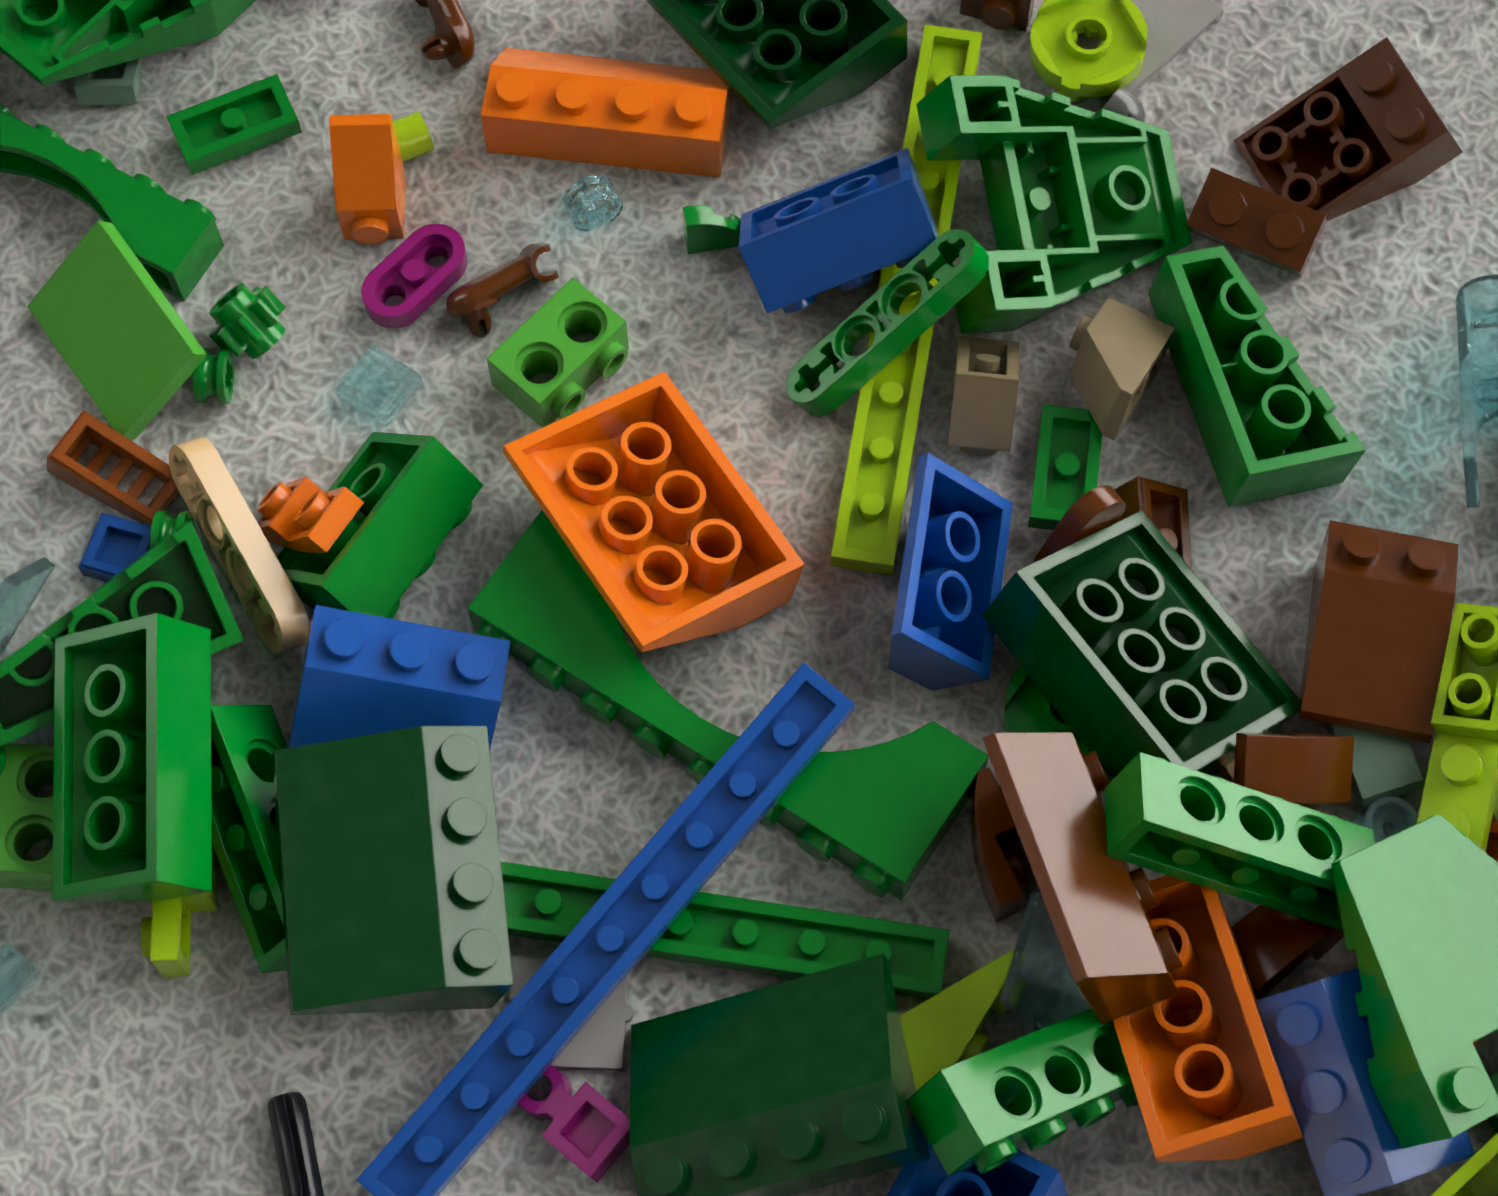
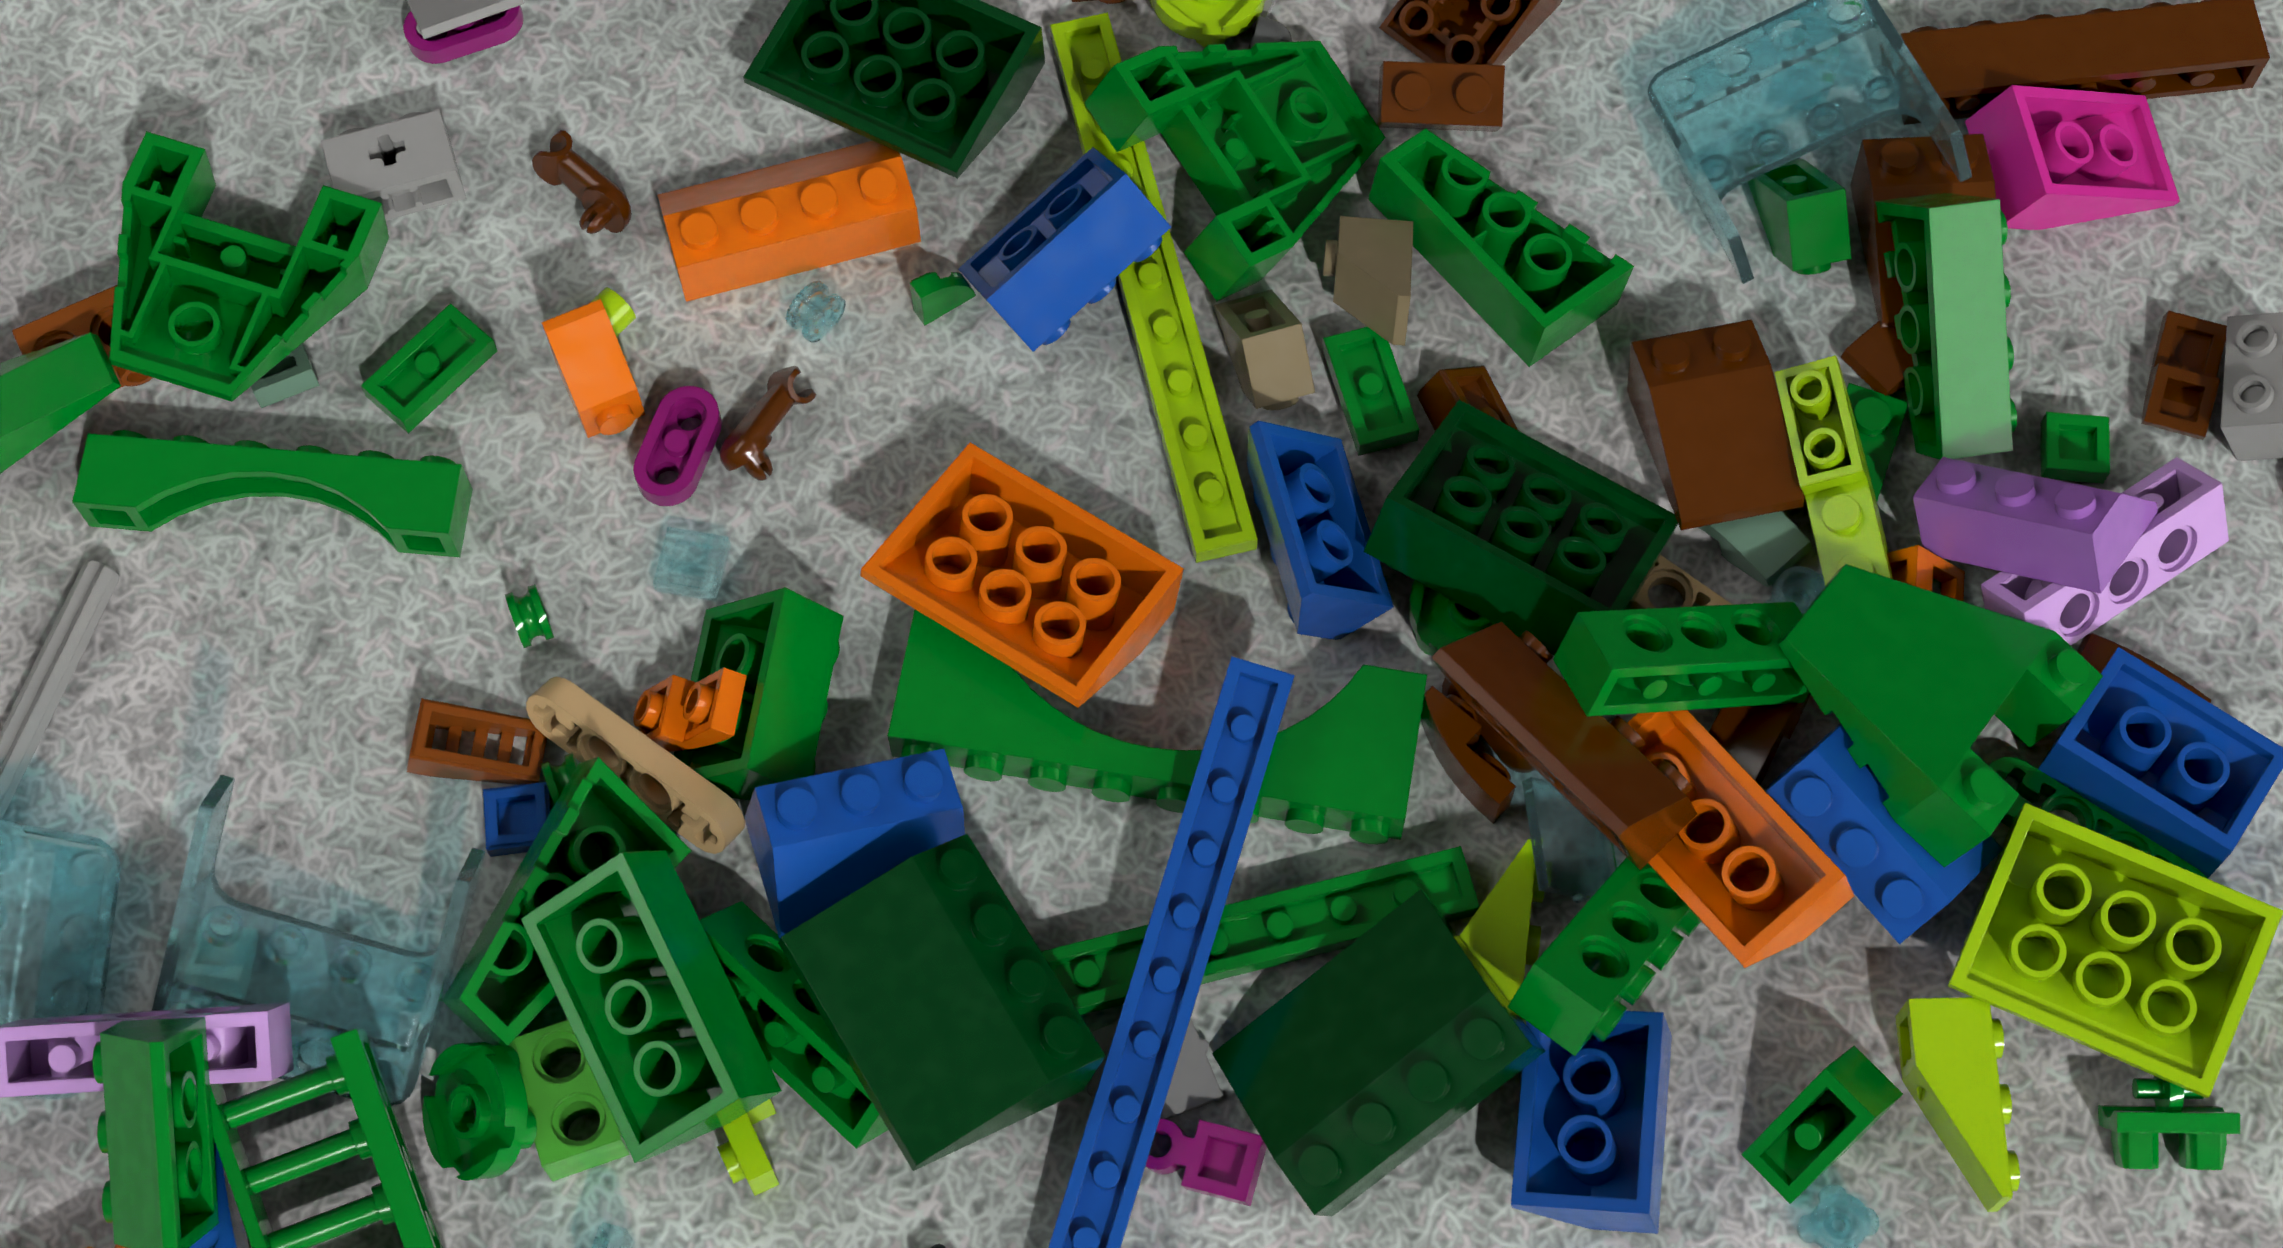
camera: 25 degrees left, 0 degrees up
bright green tile [27,220,207,440] -> none
green gear [209,283,286,359] -> none
bright green brick [486,277,629,428] -> none
green beam [786,229,989,417] -> none
reddish brown tile [1033,485,1126,563] -> none
reddish brown slope [1233,733,1354,803] -> none

